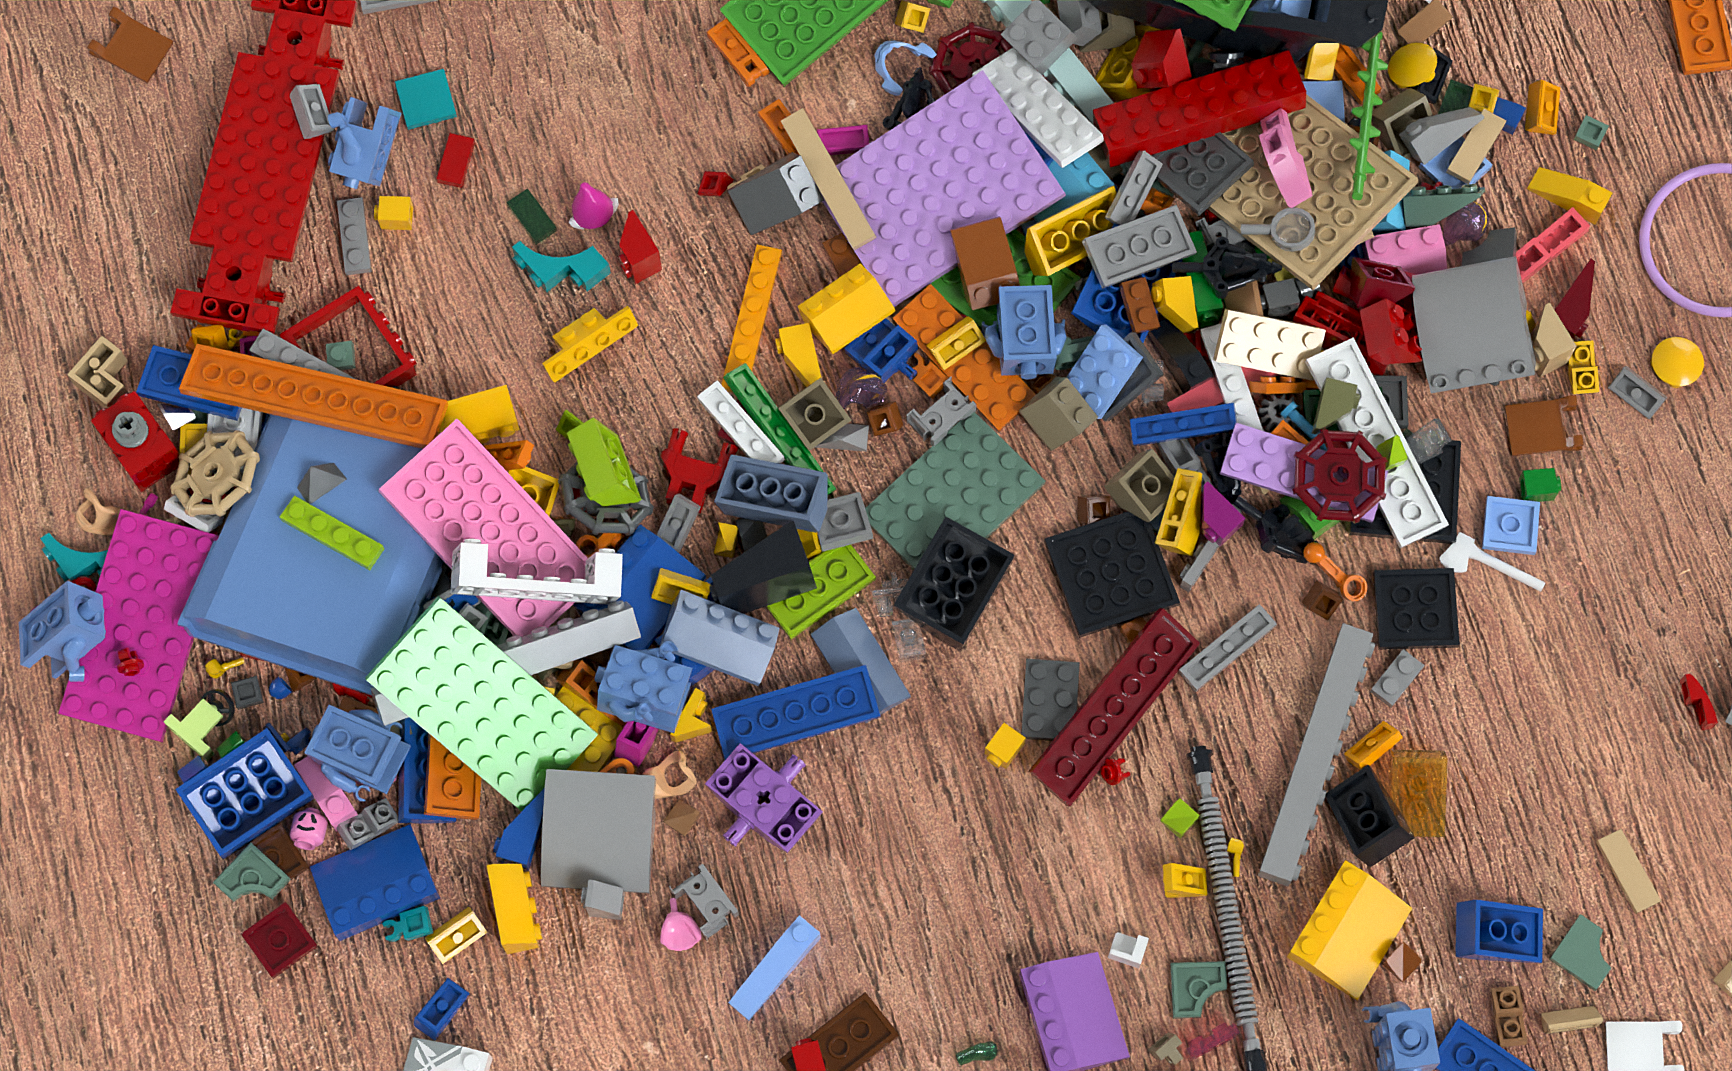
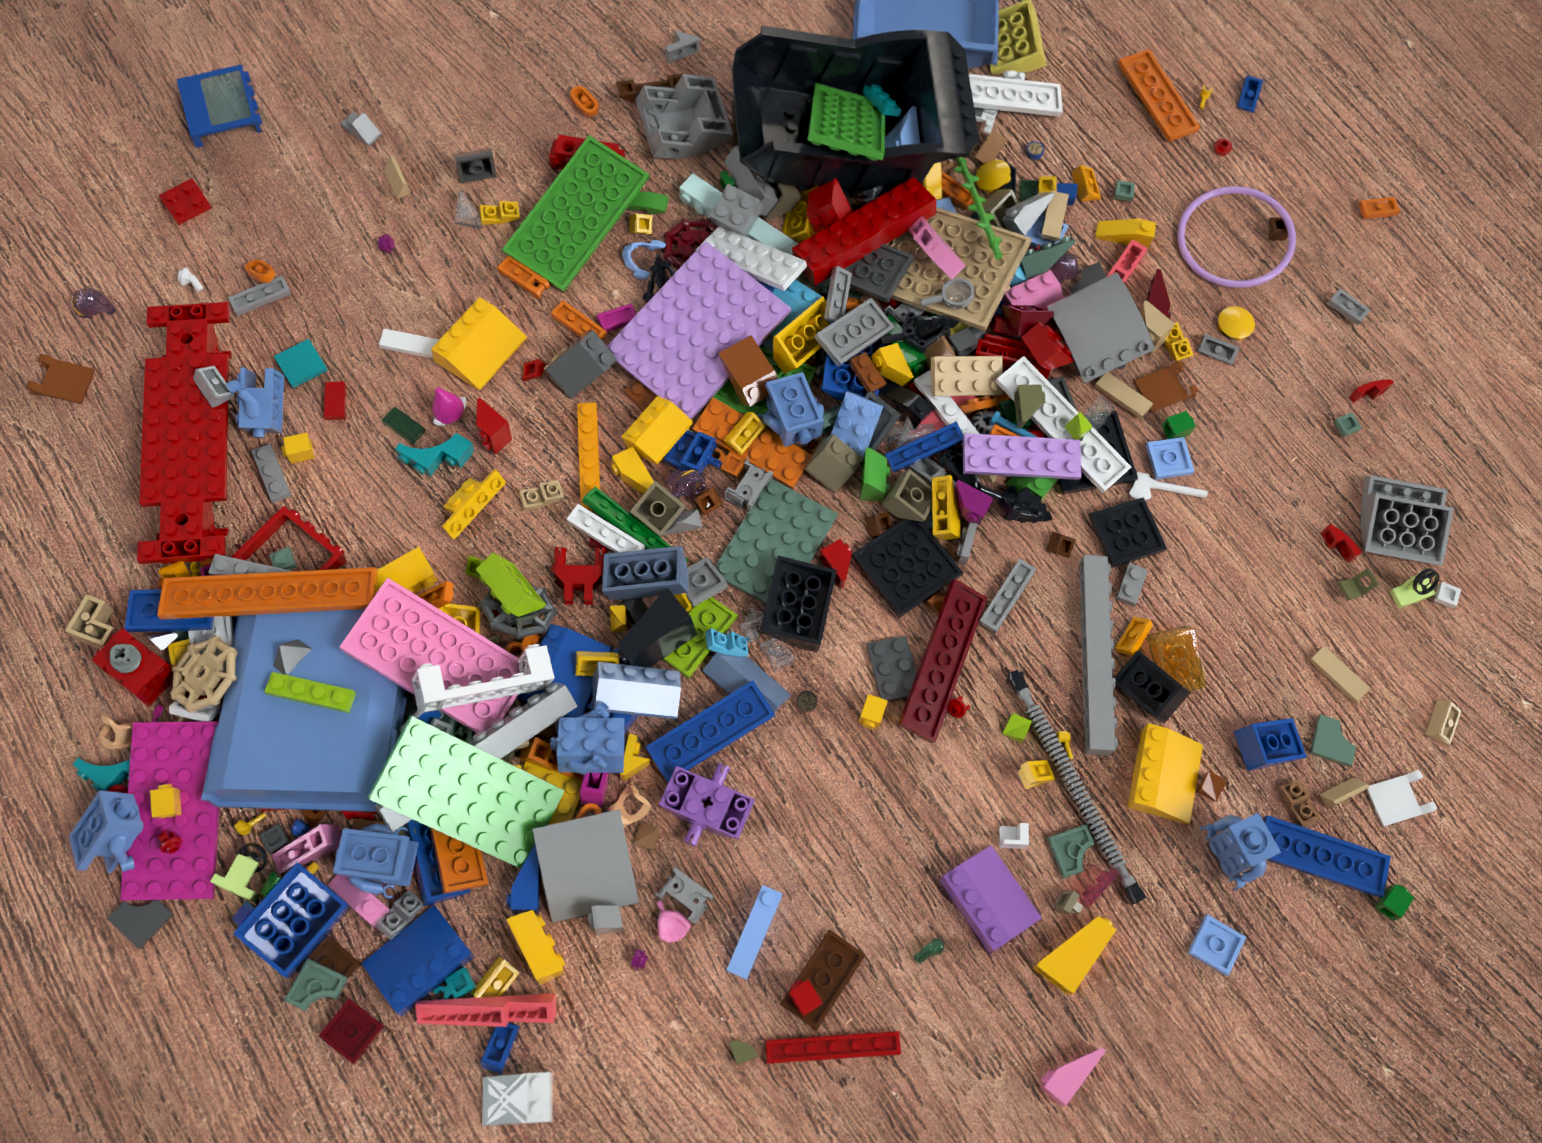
camera: 25 degrees left, 5 degrees down
dark blue bracket [263,722,311,756] -> none
bright pink head [289,808,328,850] -> none
light grey plate [657,494,701,552] -> none
tan tile [781,108,877,251] -> none
dark red plate [1292,428,1388,524] -> none
orange piece [1303,542,1367,601] -> none
none -> dark grey tile [107,900,174,949]
none -> yellow brick [150,784,182,819]
none -> bright pink slope [272,824,342,875]
none -> white tile [379,329,439,359]
none -> coral slope [415,993,557,1027]
none -> yellow slope [431,297,527,391]
none -> tan slope [518,480,564,511]
none -> magenta plate [630,949,648,971]
none -> medium azure slope [705,628,749,657]
none -> clear smoke tile [796,691,818,713]
none -> red slope [819,538,852,589]
none -> bright green slope [860,448,890,502]
none -> clear slope [896,417,935,448]
none -> tile [1026,141,1044,160]
none -> tan tile [1095,372,1153,419]
none -> olive bracket [1337,568,1379,601]

